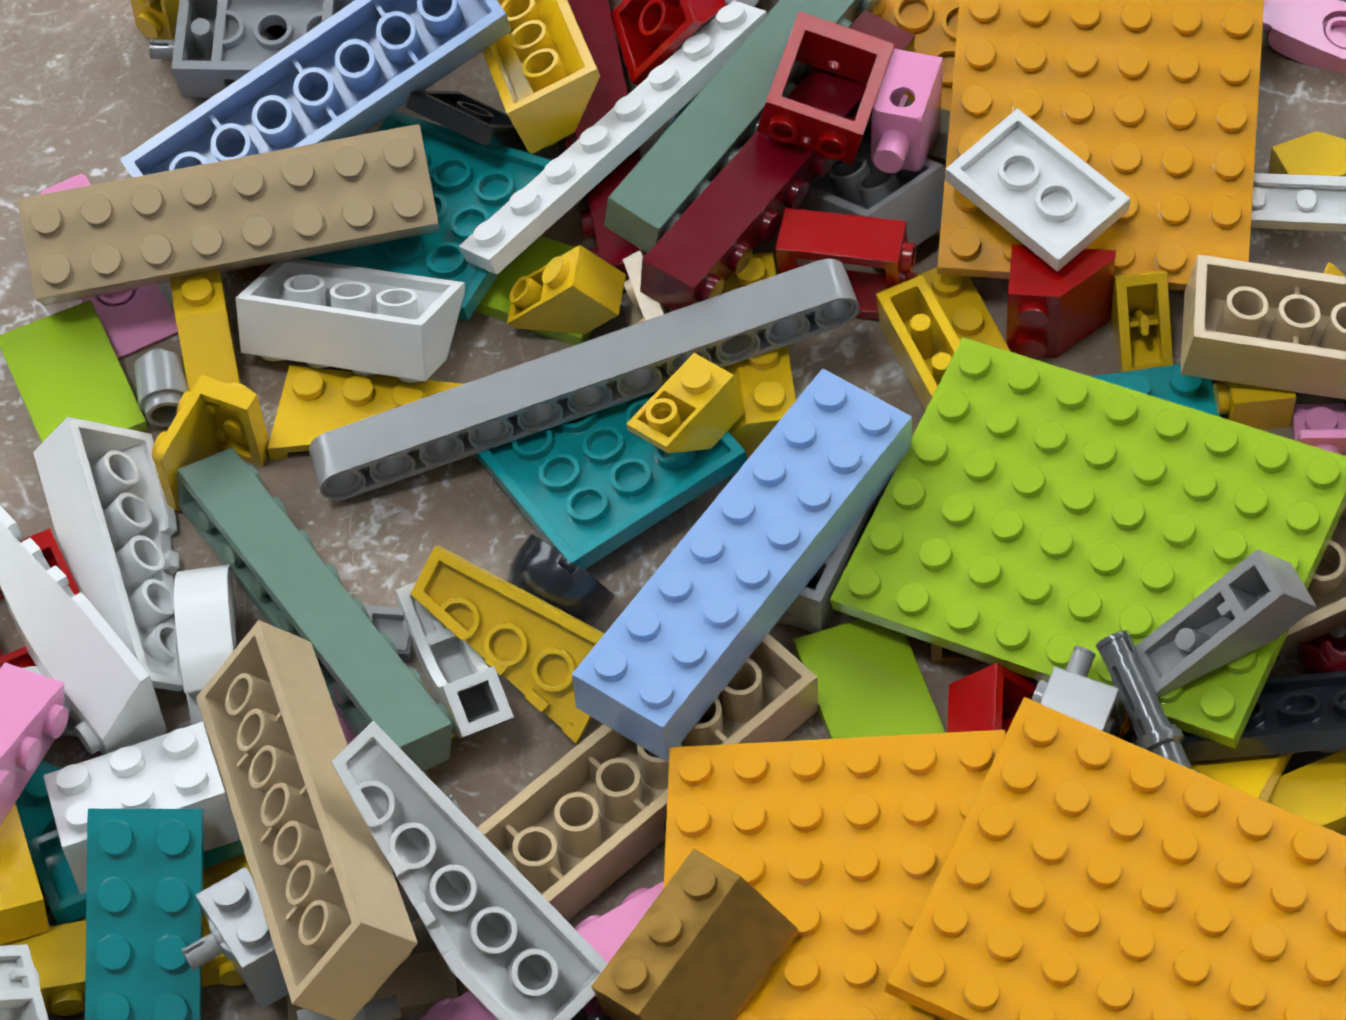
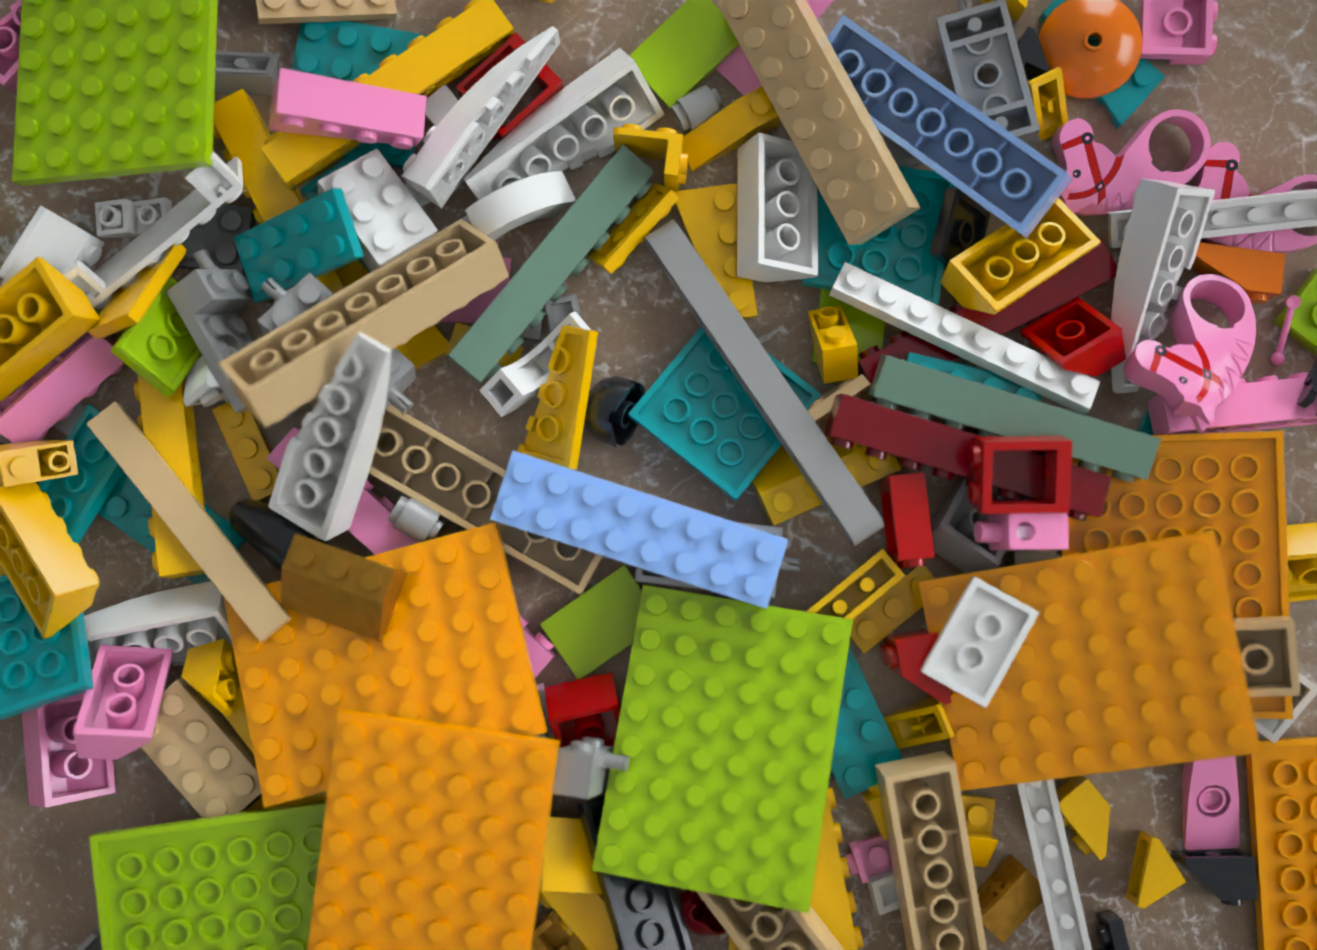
camera: 65 degrees right, 30 degrees up
yellow slope [626,353,744,453] -> none
dark grey pin [1096,630,1200,773] -> none
light grey slope [1135,549,1317,696] -> none
none -> light grey brick [388,496,443,542]
none -> yellow plate [588,182,679,274]

